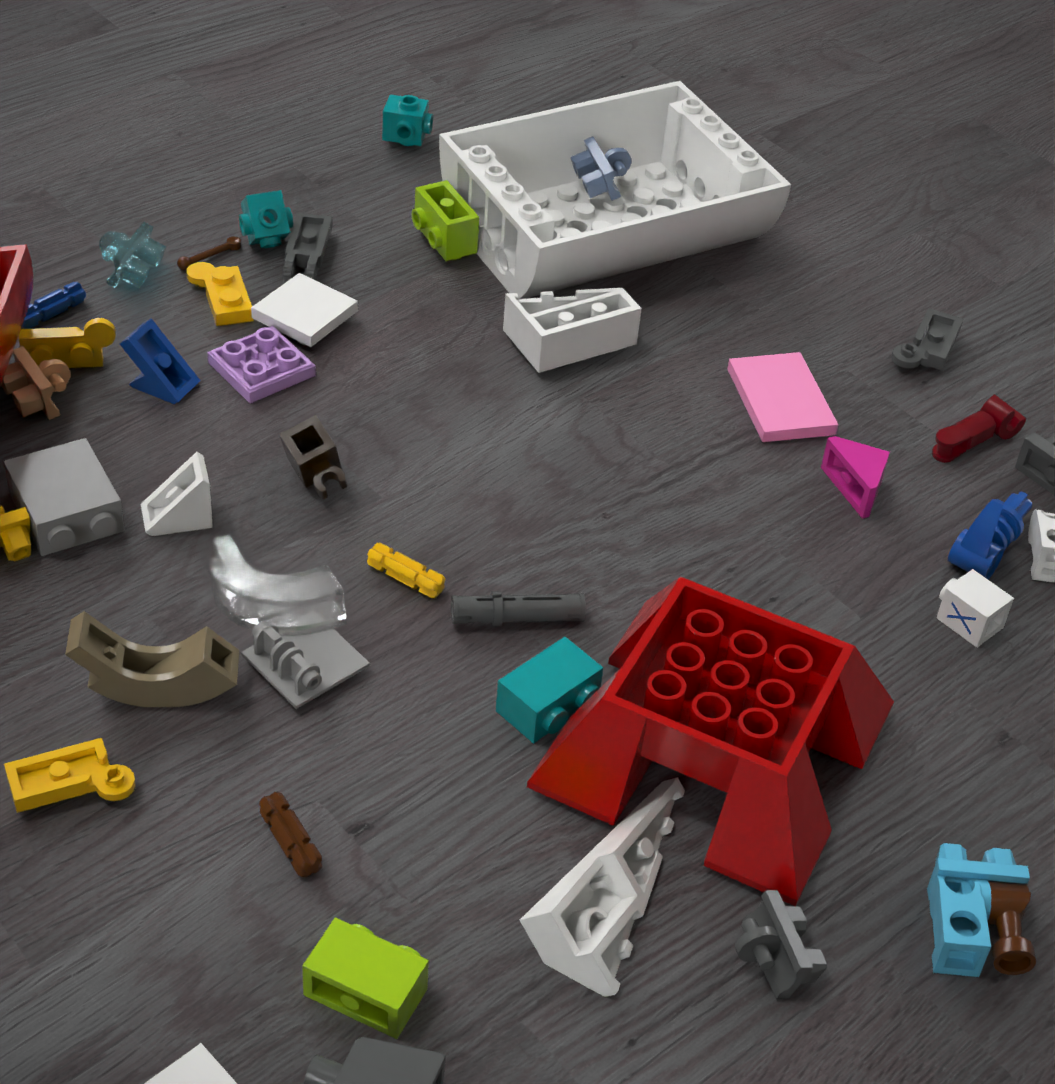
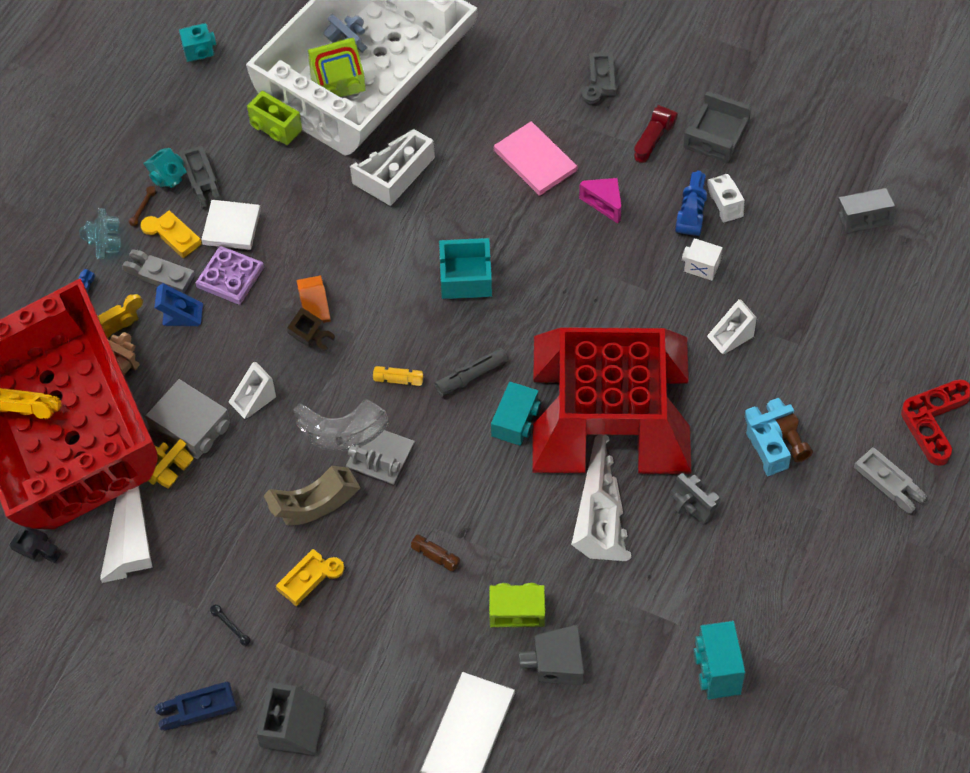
camera: 20 degrees left, 15 degrees up
none -> light grey hinge [122,249,195,293]
none -> orange slope [297,275,331,323]
none -> lime slope [308,37,366,98]
none -> teal piece [439,238,492,299]
none -> white slope [707,299,757,354]

